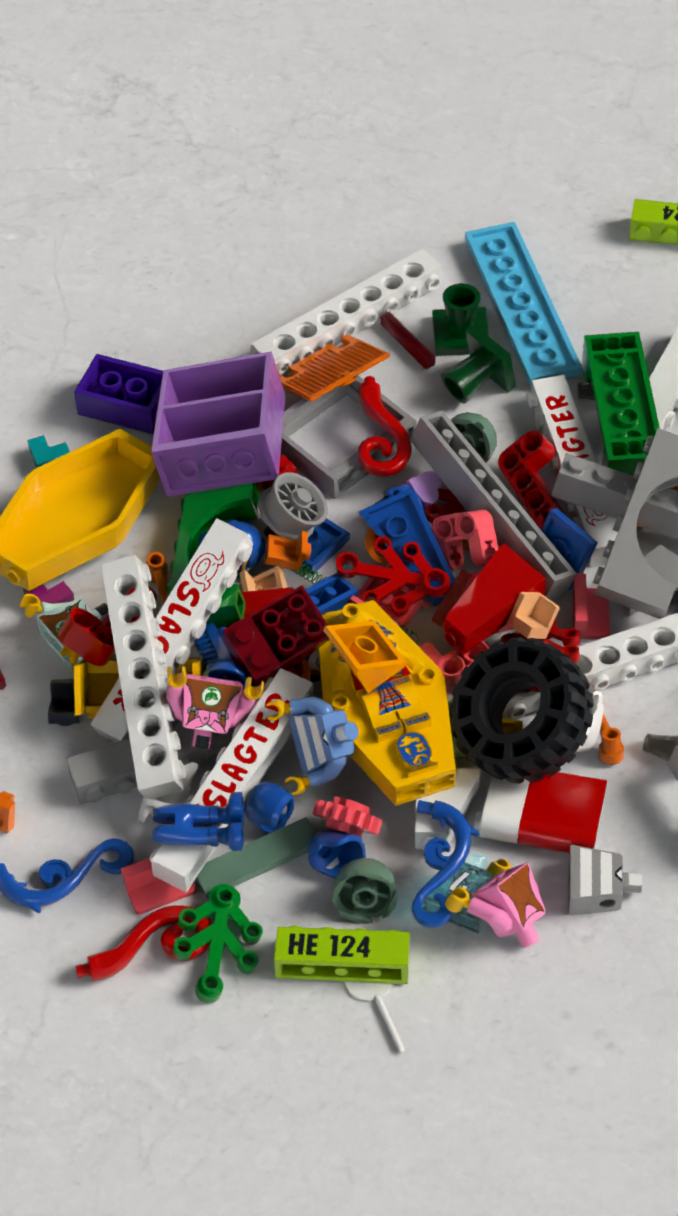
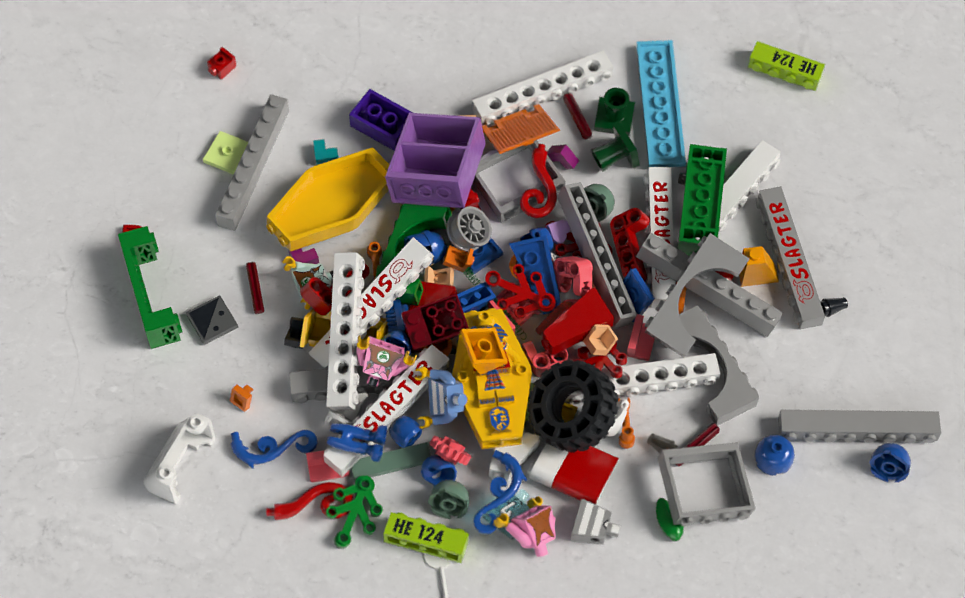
camera: 10 degrees right, 10 degrees up
none -> magenta piece [547,145,579,169]

